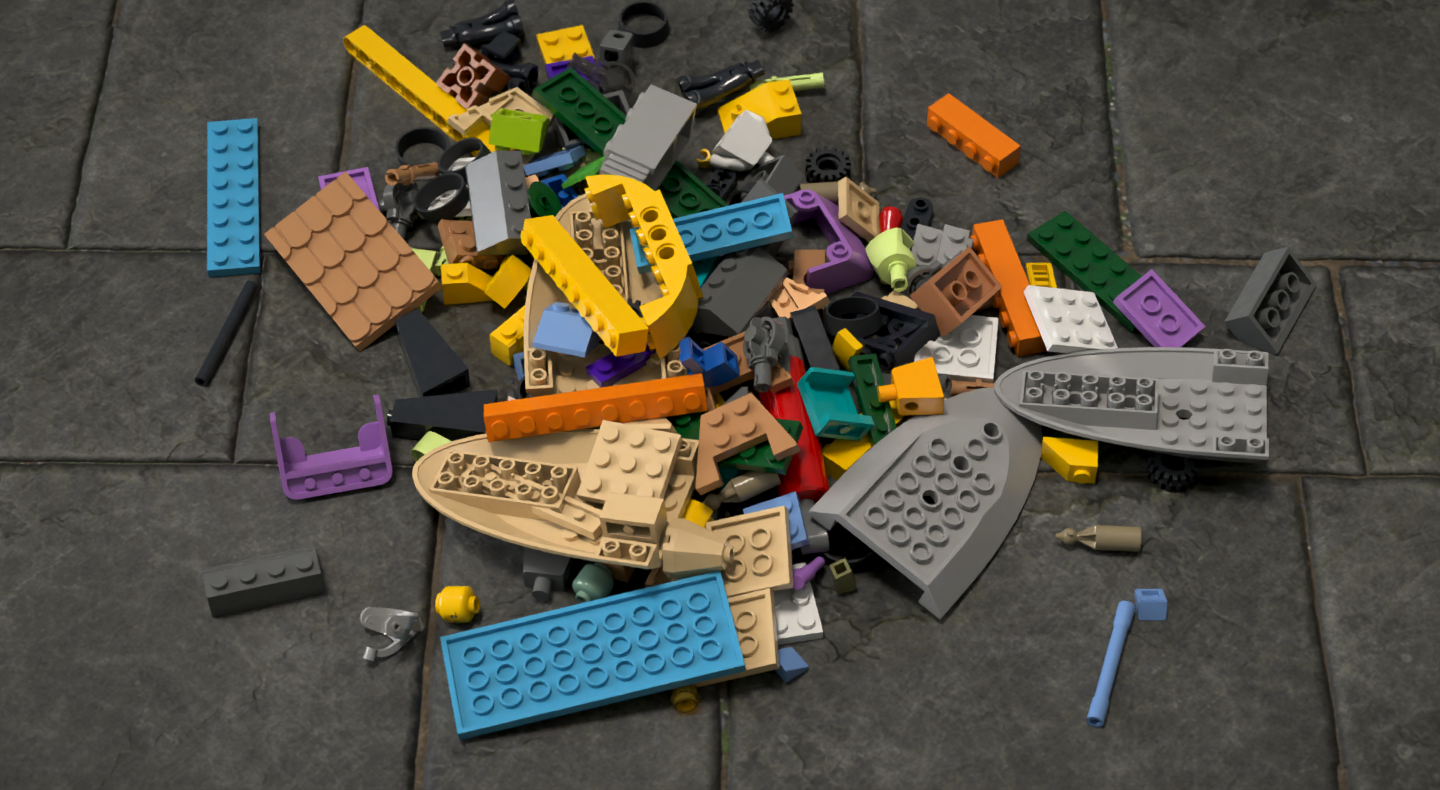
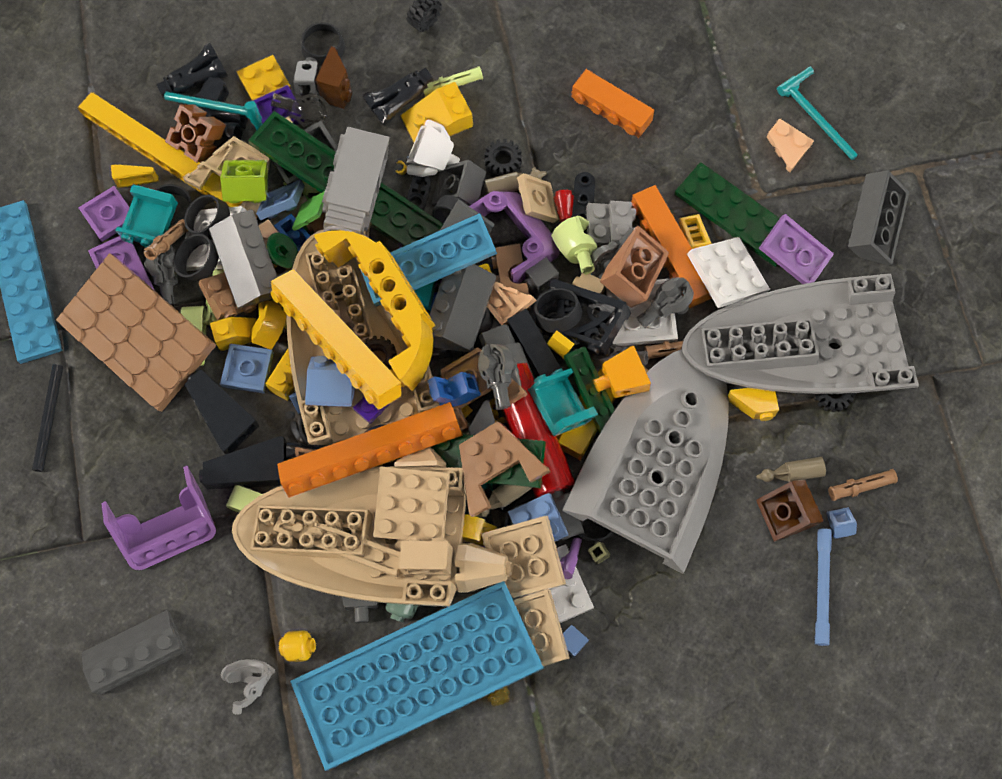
camera: 10 degrees left, 20 degrees up
none -> medium lavender plate [79,186,130,242]
none -> yellow slope [111,165,159,188]
none -> teal panel [115,184,178,247]
none -> teal bar [164,92,262,131]
none -> medium blue plate [220,344,274,393]
none -> reddish brown slope [316,46,352,109]
none -> dark grey brick [524,257,559,295]
none -> dark grey pin [636,277,694,328]
none -> reddish brown slope [756,480,824,541]
none -> light nougat wing [767,119,814,172]
none -> teal bar [777,67,858,160]
none -> medium nougat pin [828,469,898,501]

